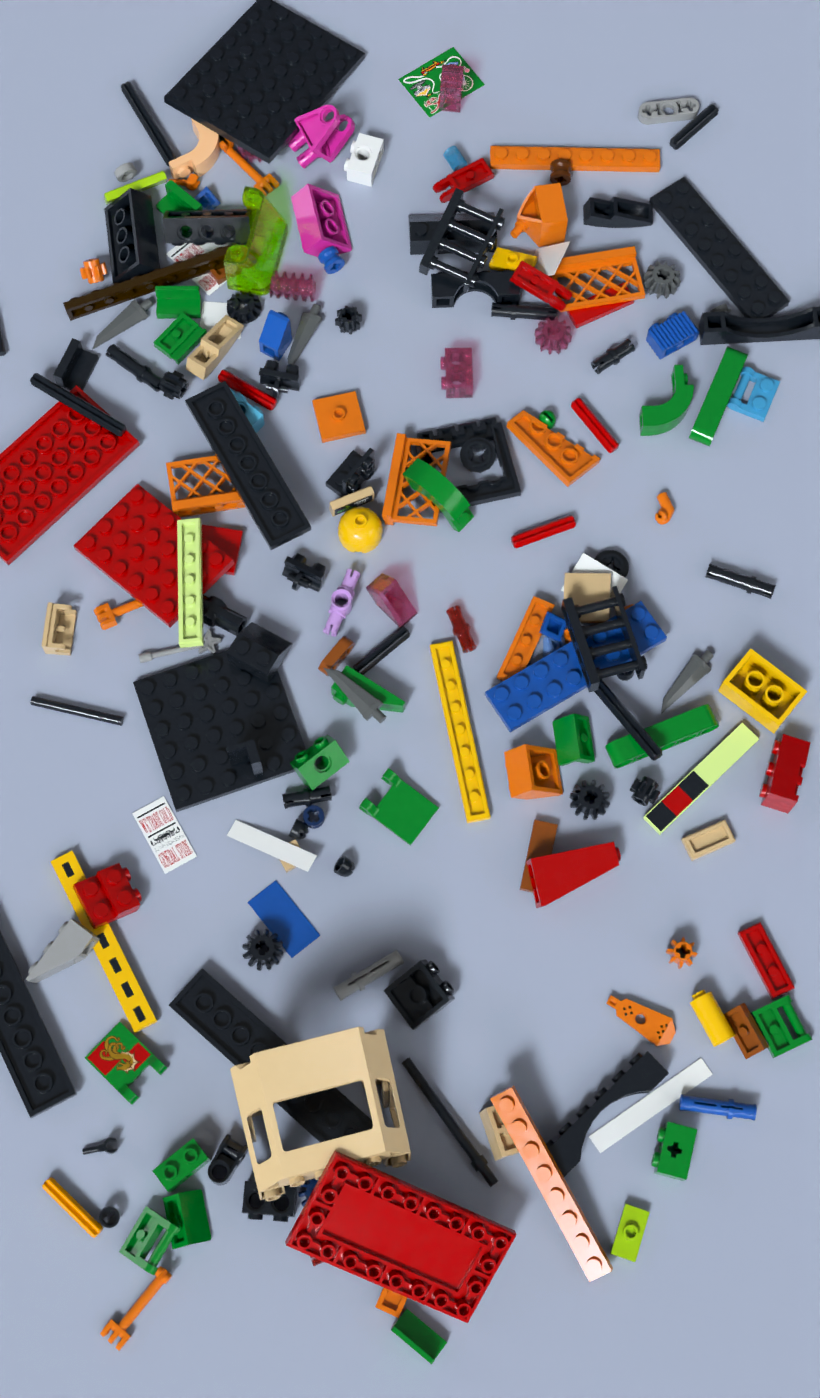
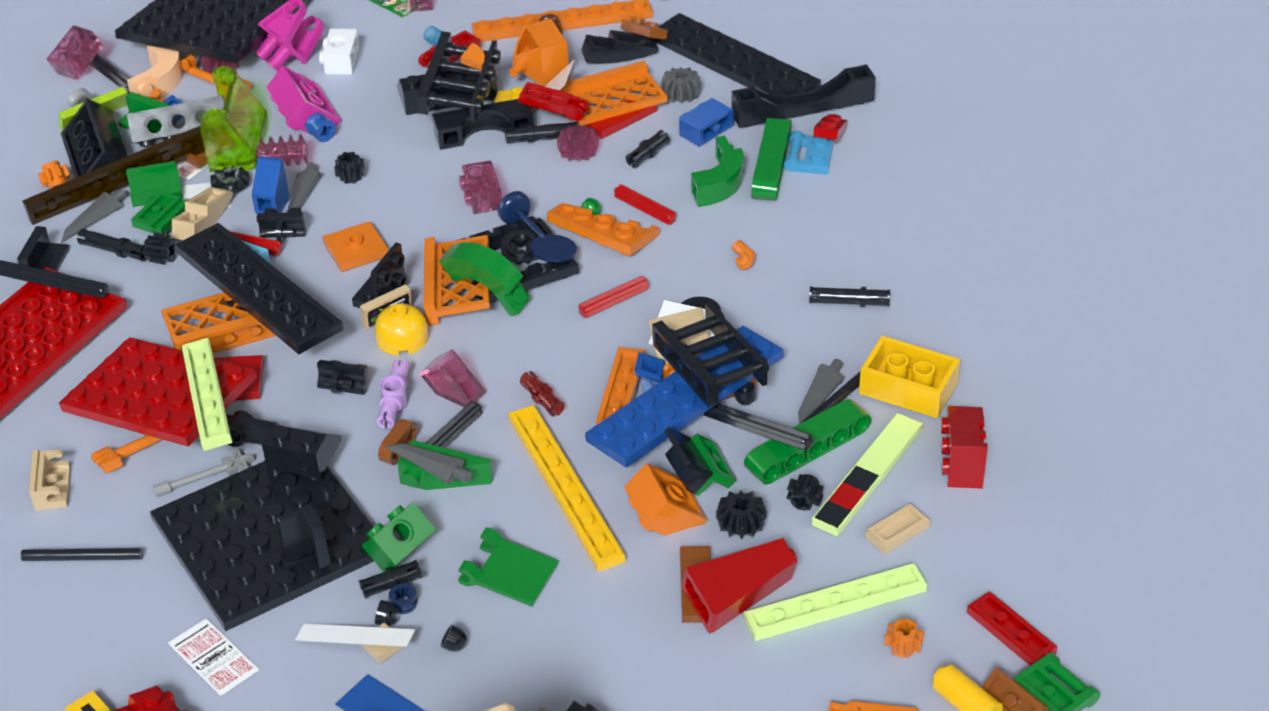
camera: 10 degrees left, 30 degrees down
none -> clear pink brick [46,25,103,80]
none -> orange tile [461,43,485,71]
none -> dark blue piece [497,191,577,263]
none -> dark orange plate [620,17,668,39]
none -> black panel [664,427,713,494]
none -> yellowish green tile [744,563,927,641]
none -> black bar [798,371,860,425]
none -> red plate [813,114,847,140]

